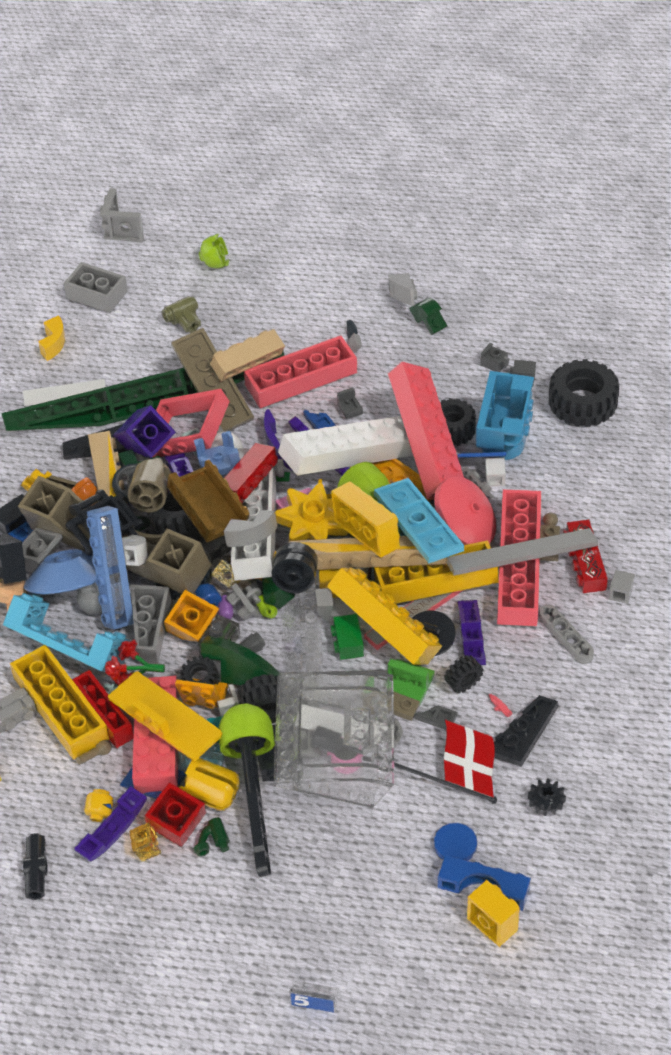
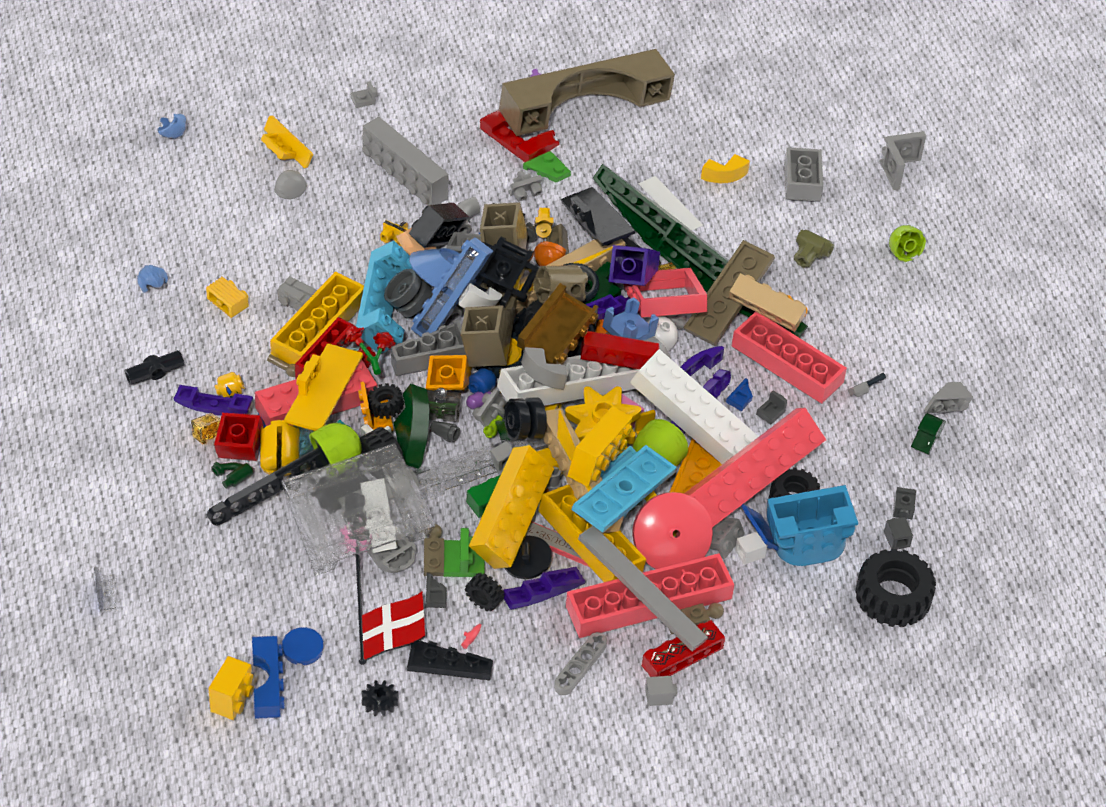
camera: 60 degrees right, 0 degrees up
none -> dark grey wheel [384,269,432,317]
none -> bracket [561,187,635,246]

